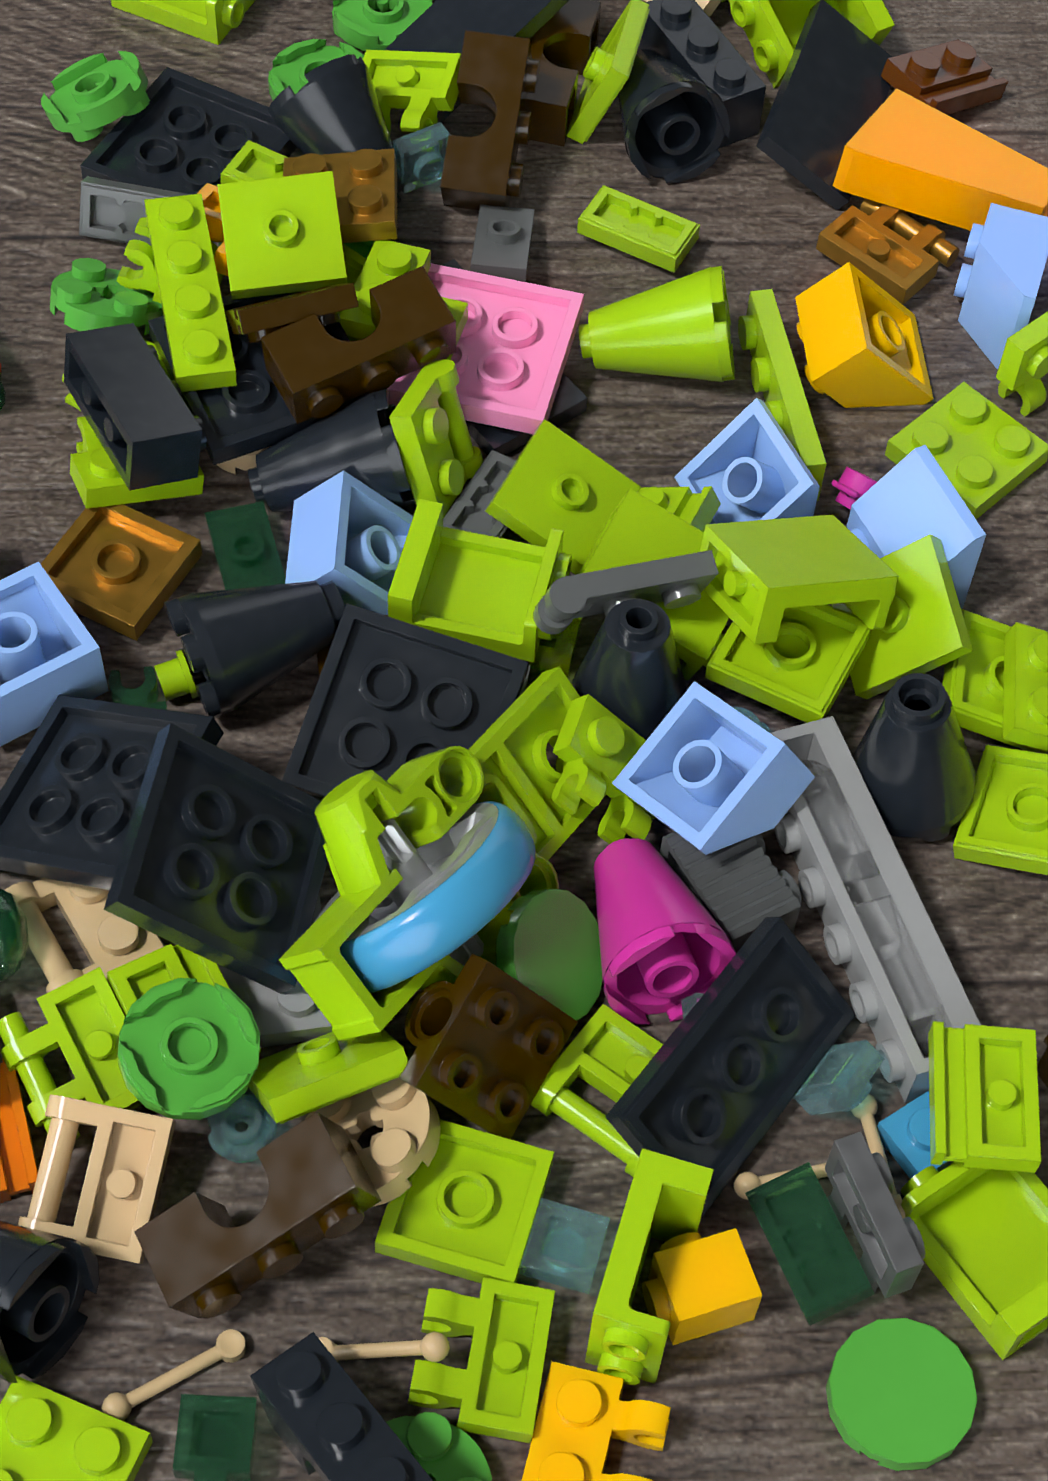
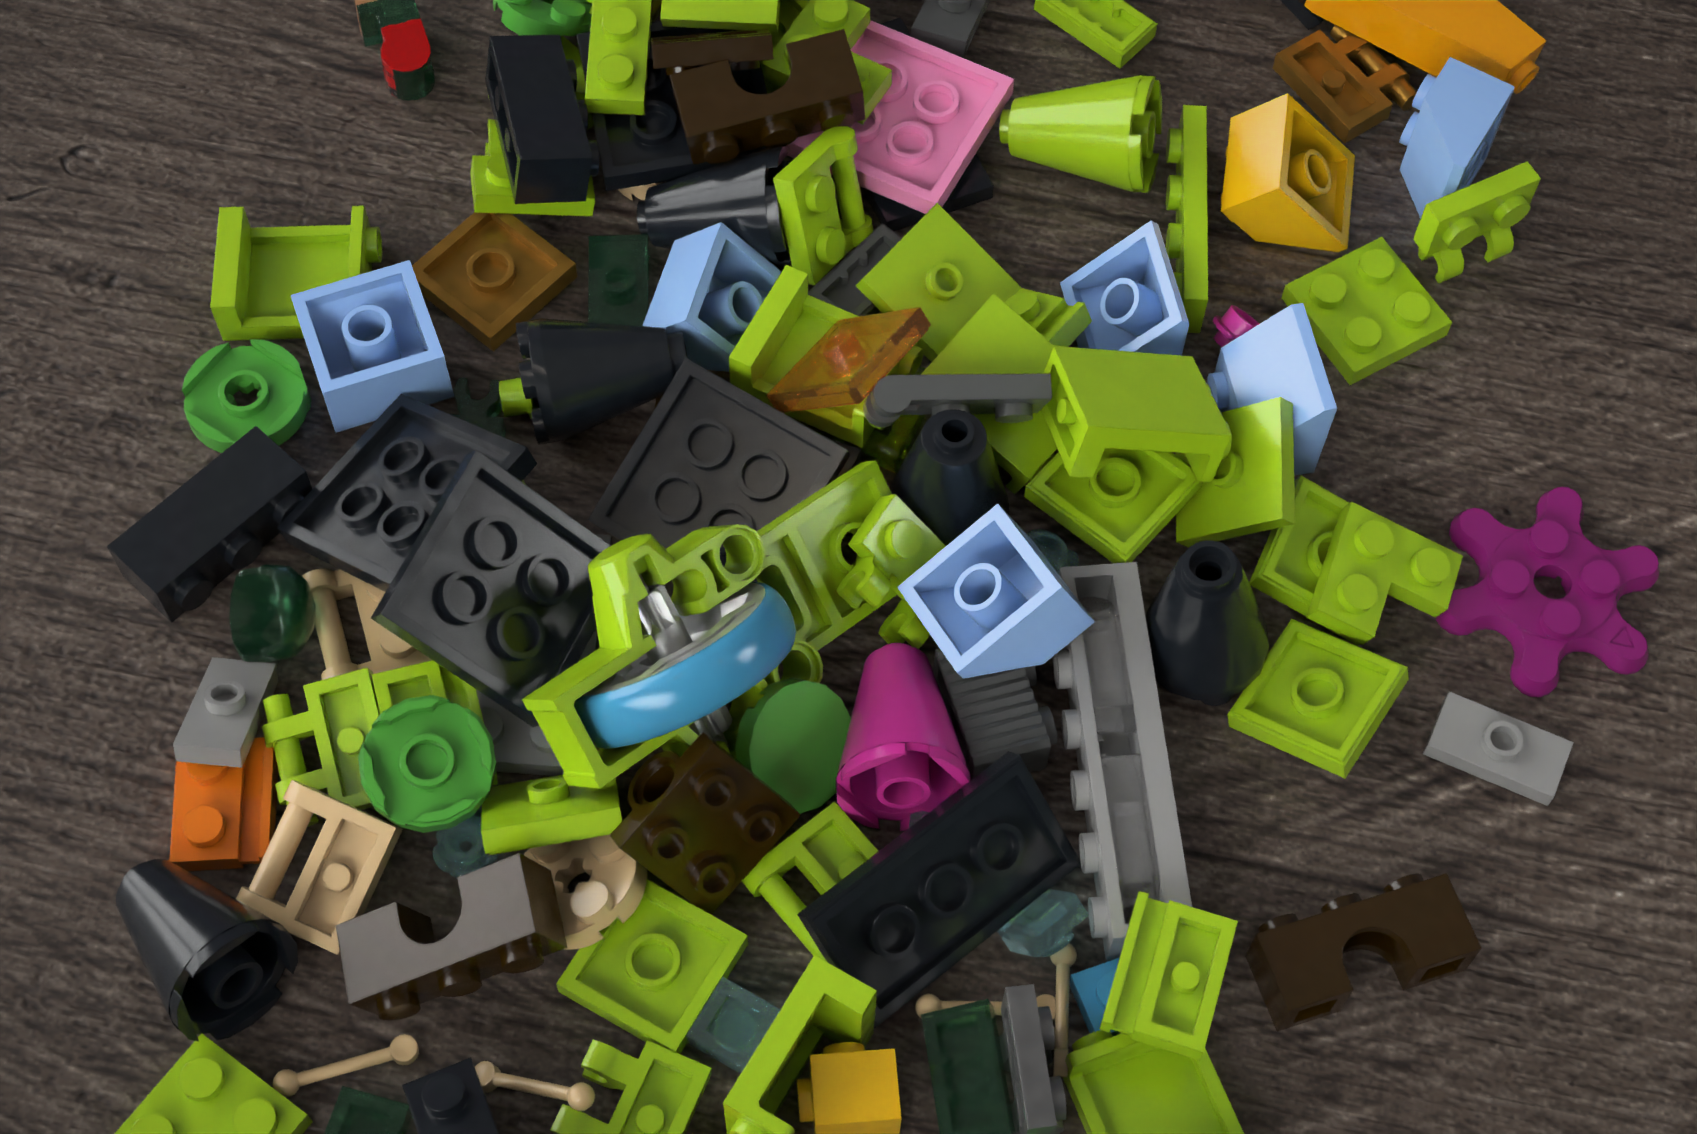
camera: 15 degrees right, 5 degrees up
none -> clear orange plate [766,307,931,413]

